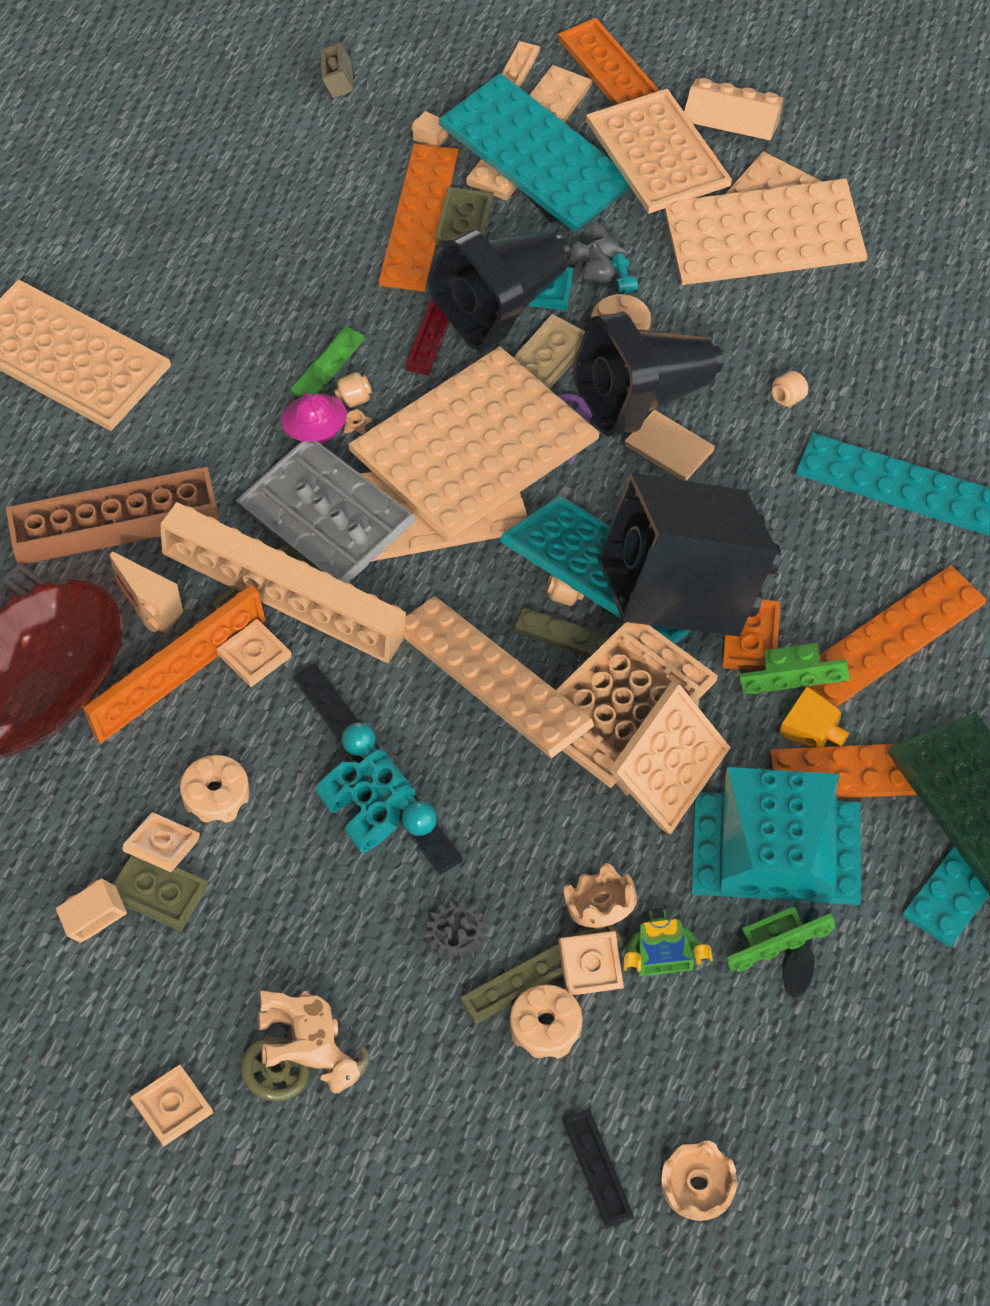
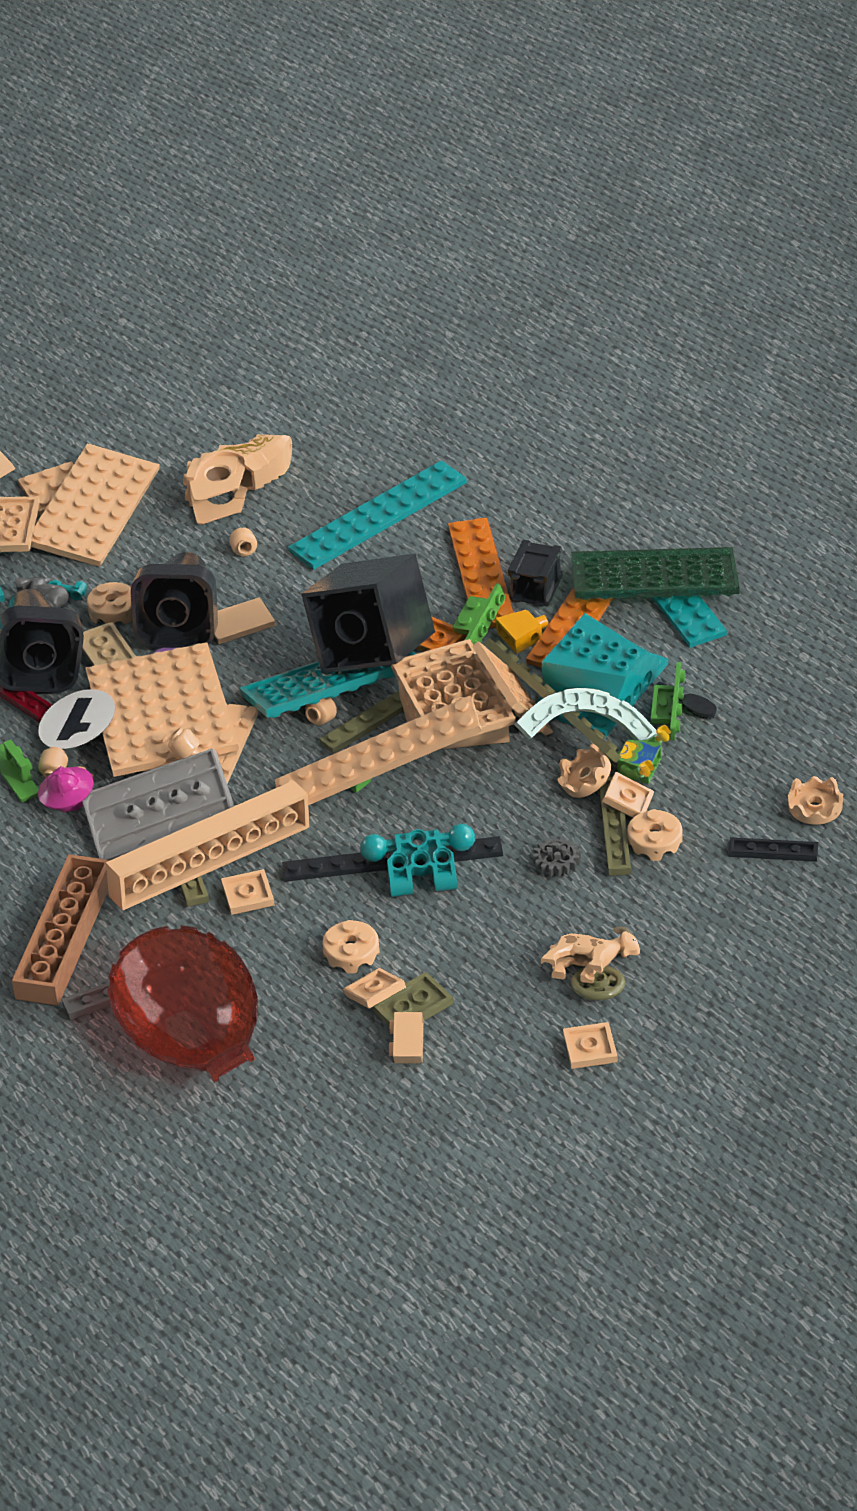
camera: 60 degrees left, 15 degrees down
orange plate [83,585,266,744] -> none
light nougat slope [110,551,183,634] -> none
none -> white sticker [39,689,115,749]
none -> light nougat head [168,727,200,759]
none -> light nougat animal [183,434,292,524]
none -> olive plate [484,638,621,763]
none -> black container [508,540,563,607]
none -> light aqua plate [514,688,656,741]

